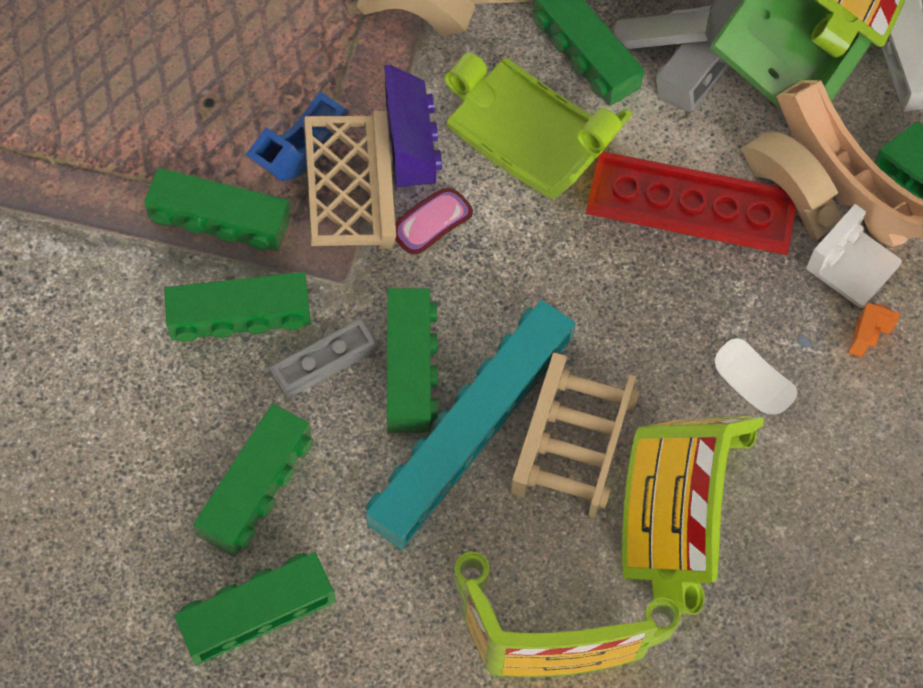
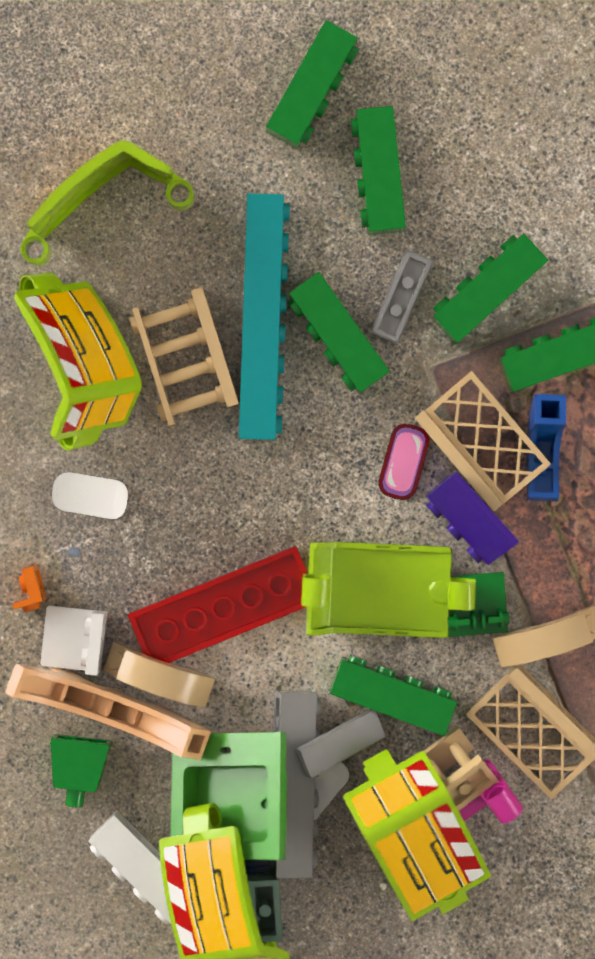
camera: 145 degrees right, 25 degrees up
none -> green hinge [447,572,510,637]

